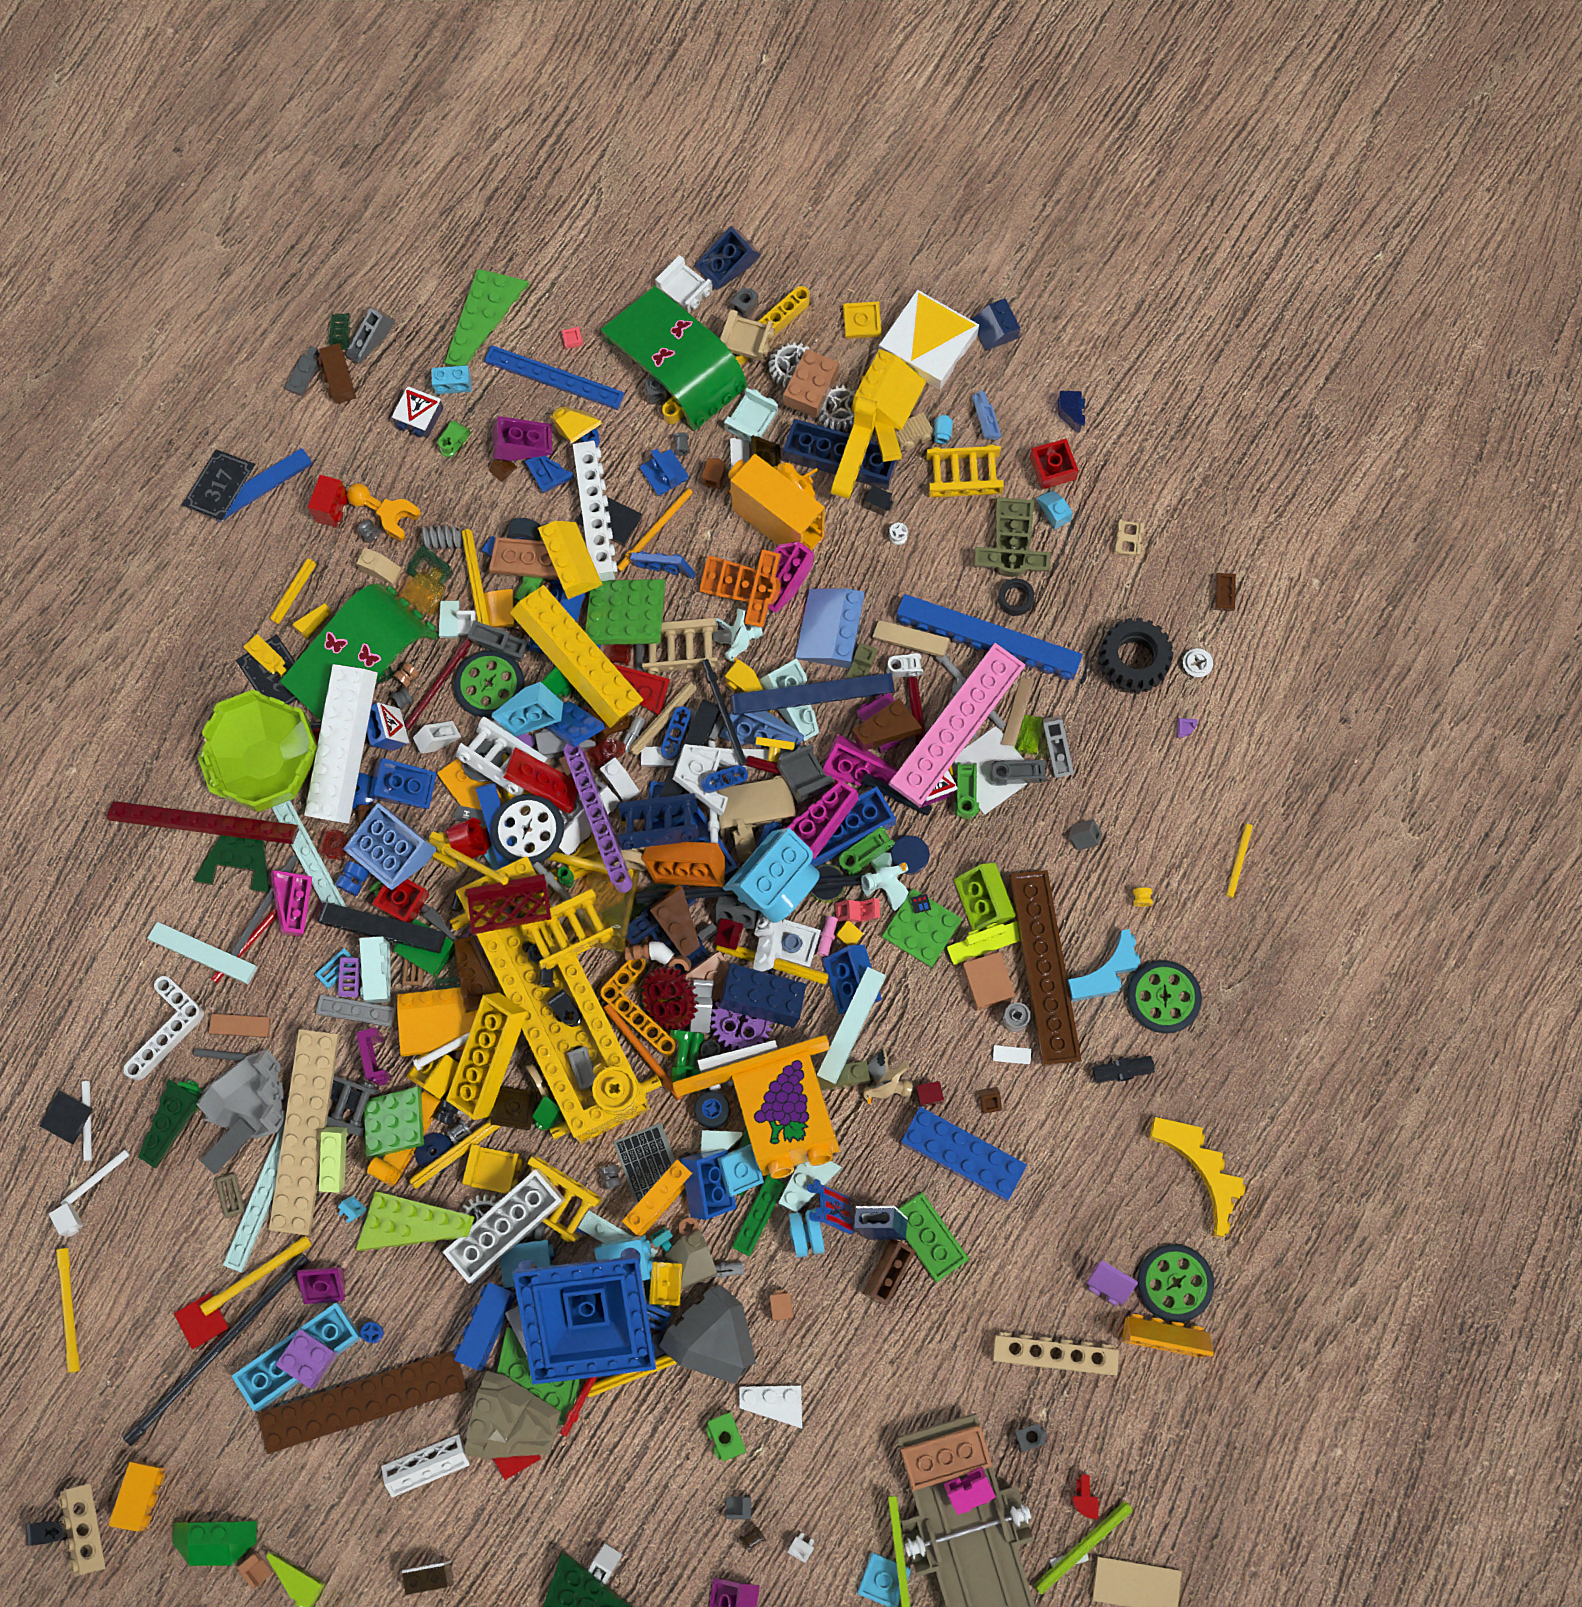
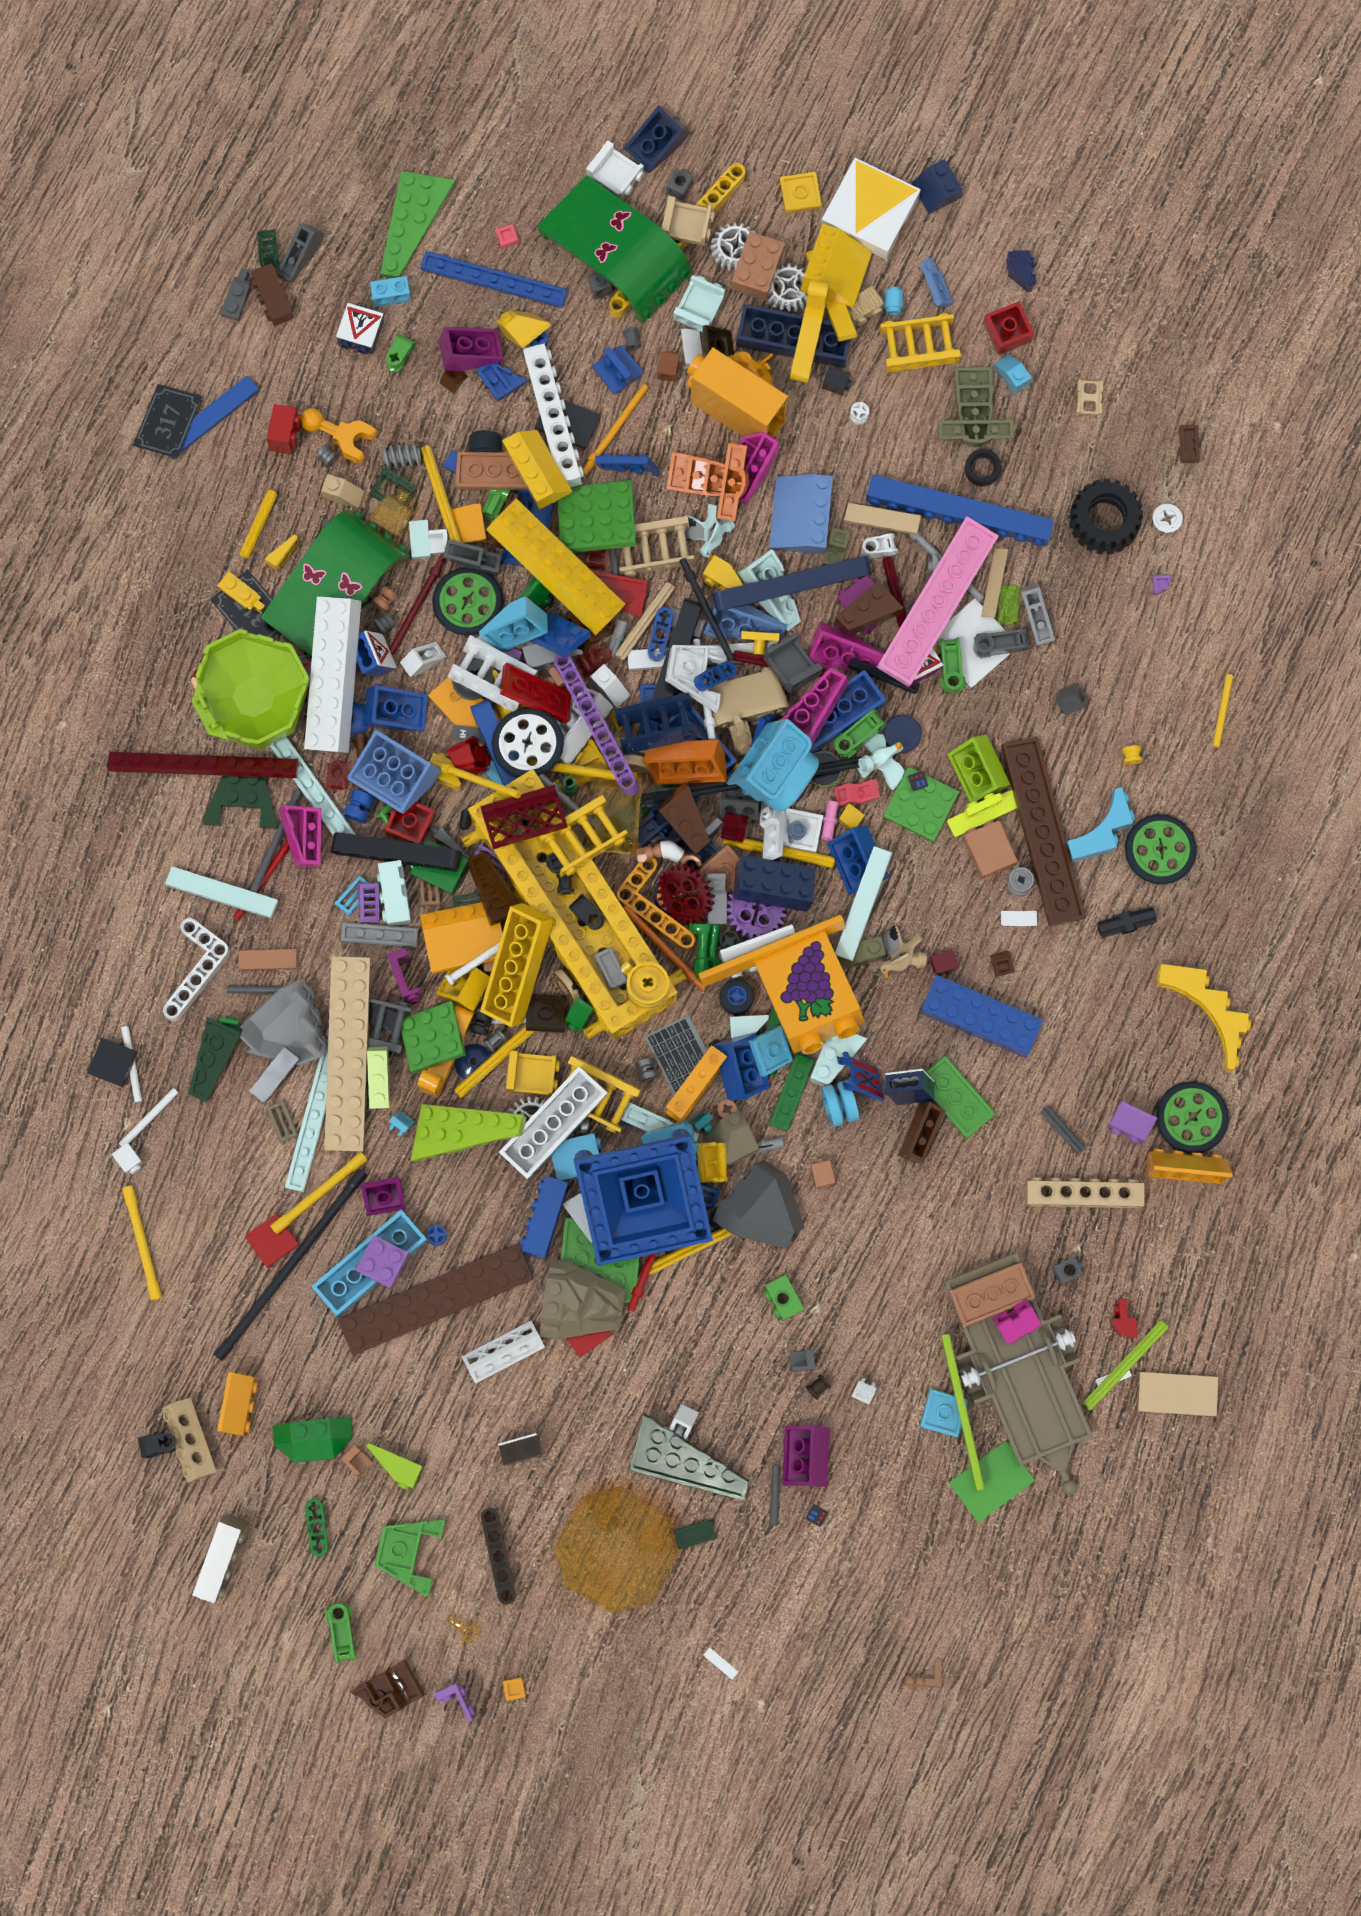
camera: 10 degrees left, 5 degrees up
white wing [740,1386,802,1428] -> none
none -> dark grey axle [1041,1105,1085,1154]

